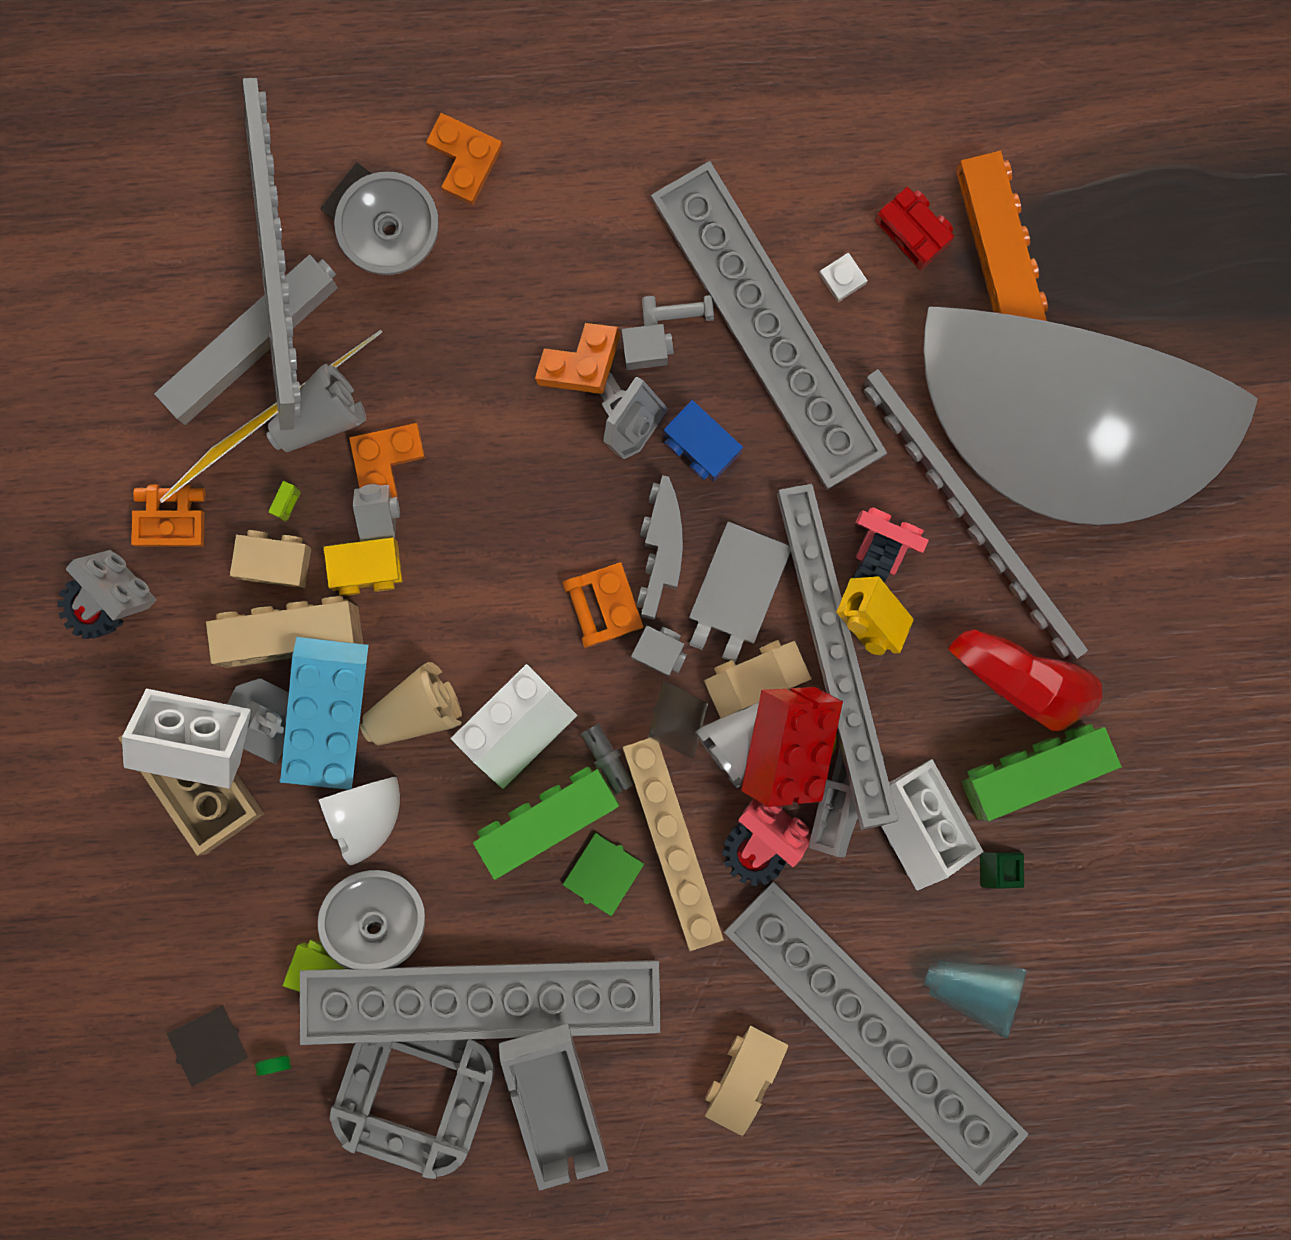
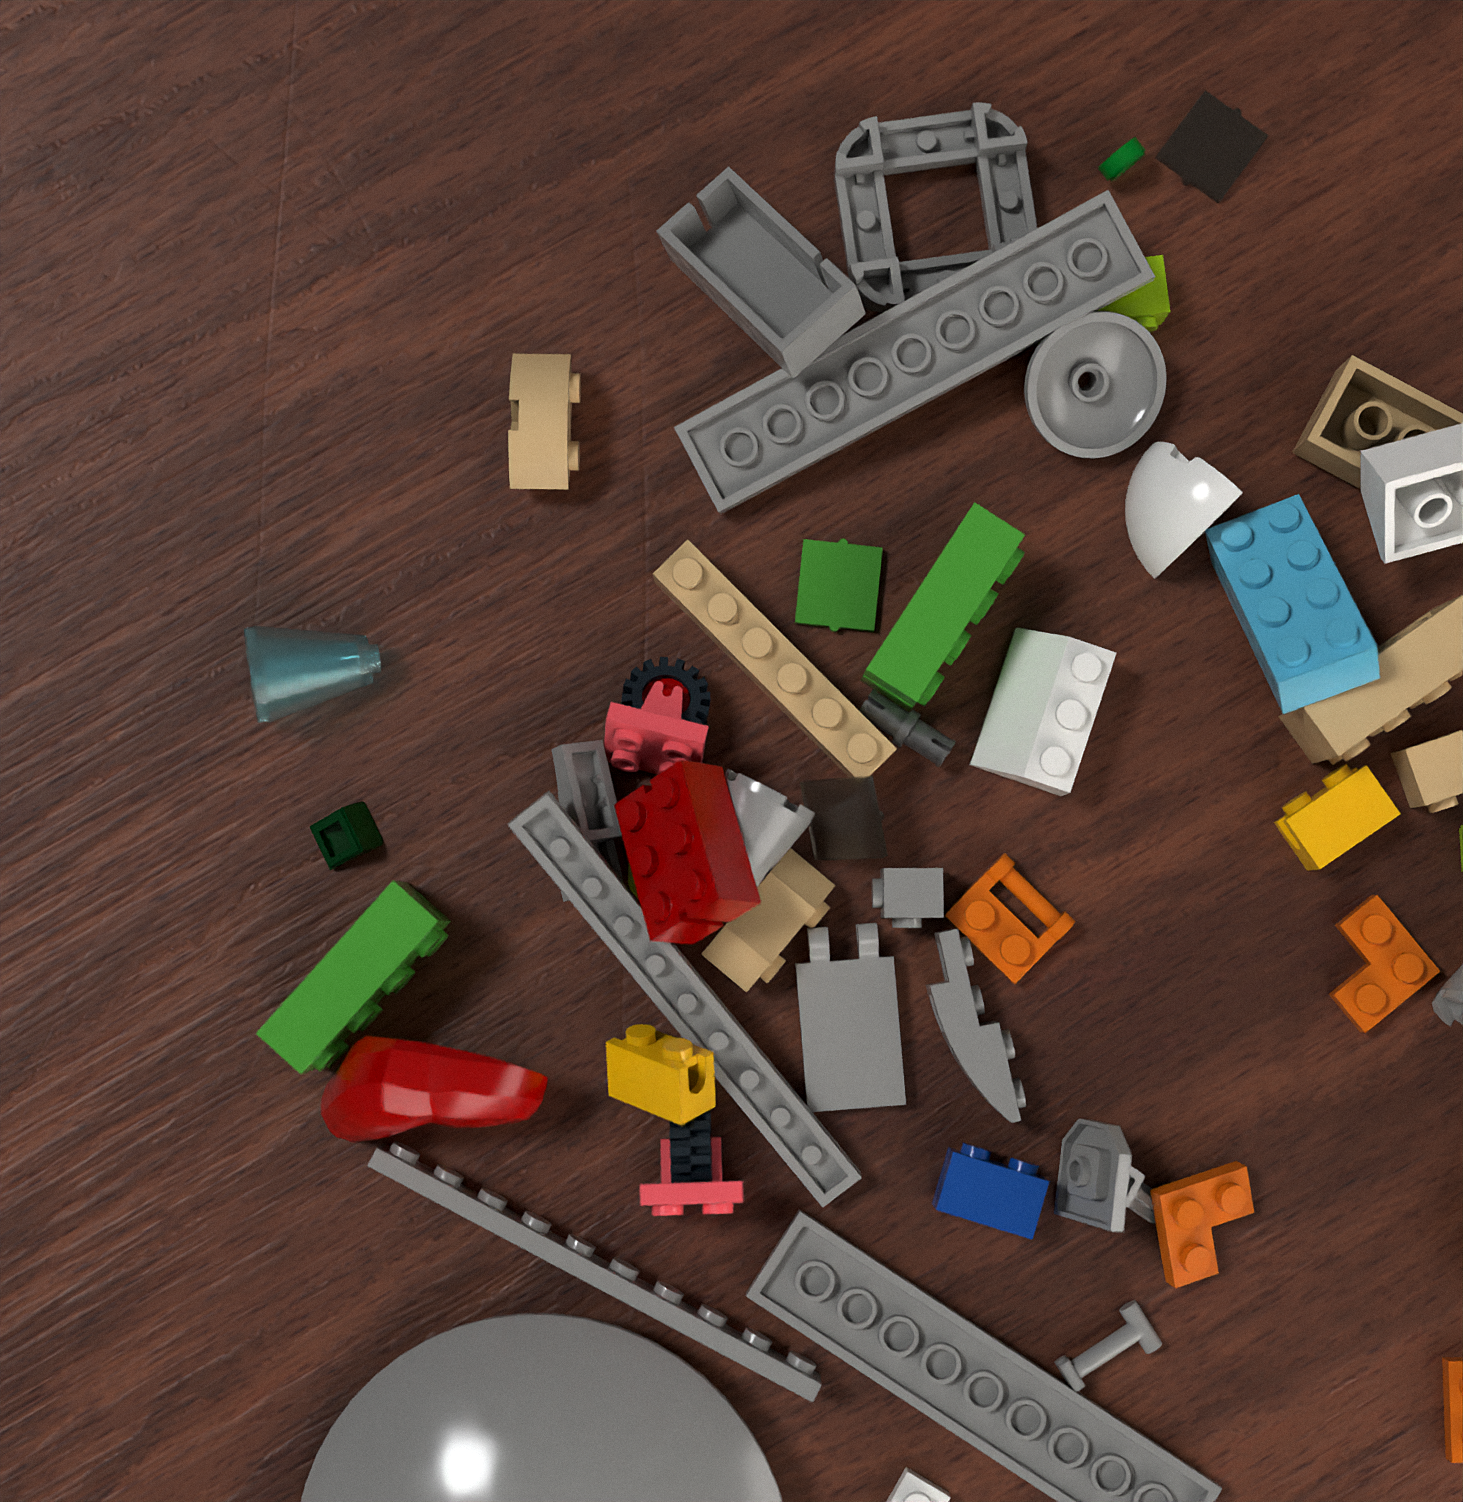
camera: 150 degrees right, 0 degrees up
light grey piece [227,678,289,764] -> none
light grey brick [353,484,400,542] -> none
tan cone [360,662,462,746] -> none
light grey brick [622,324,674,370] -> none
light grey plate [724,881,1029,1186] -> none
white slope [881,759,983,891] -> none

